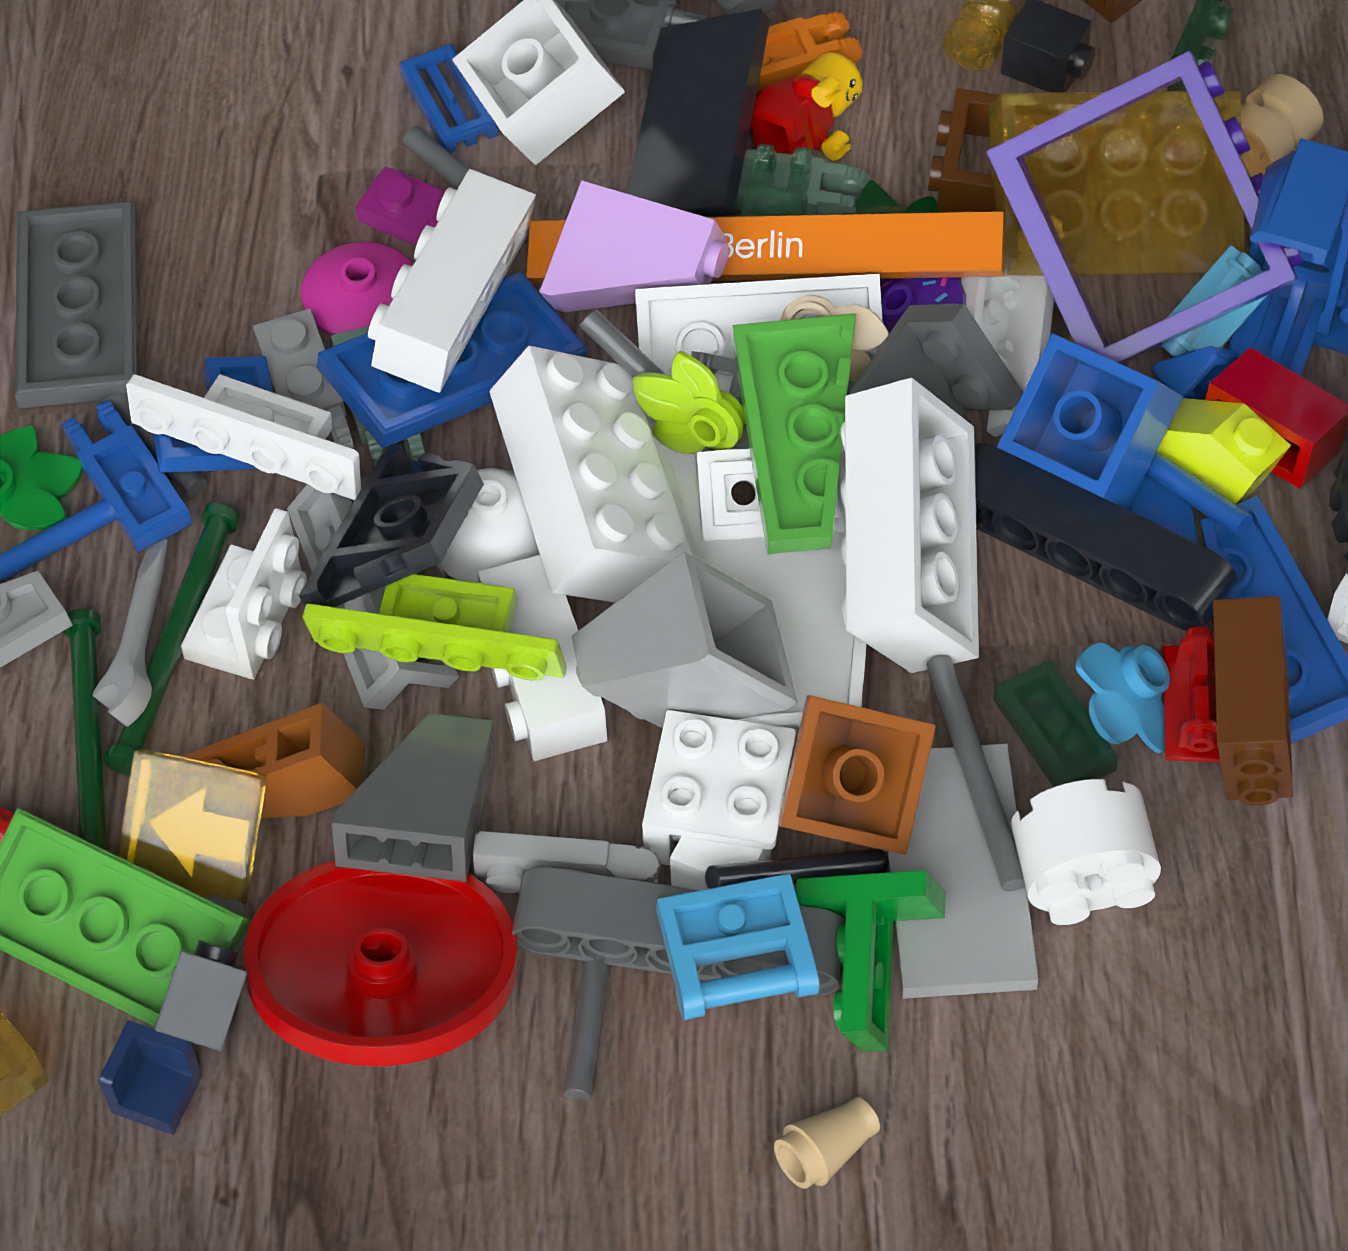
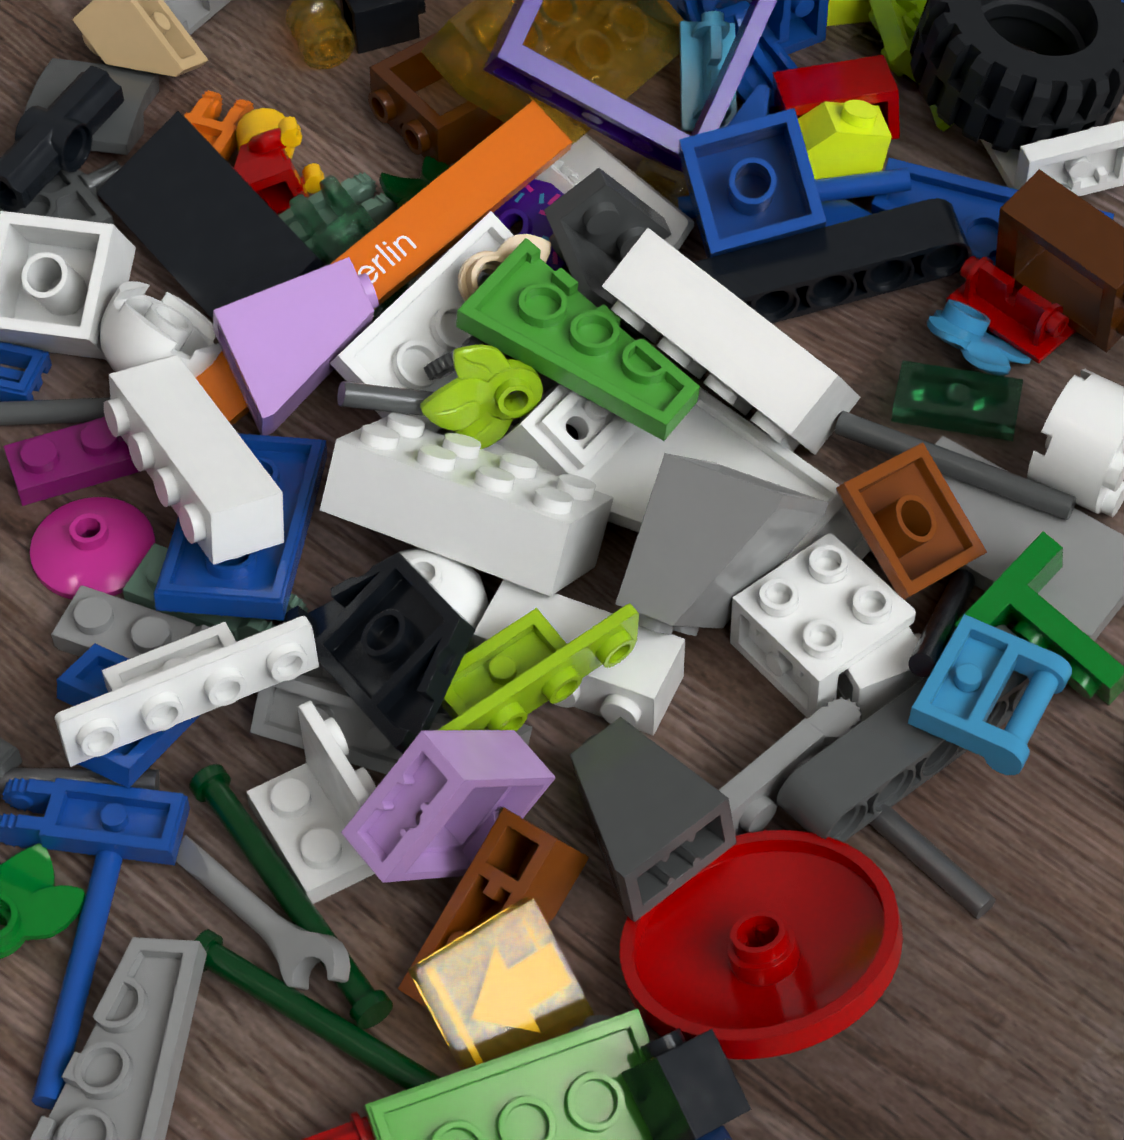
camera: 50 degrees left, 5 degrees down
none -> white cylinder [100,281,222,378]
none -> lavender window [341,730,556,883]

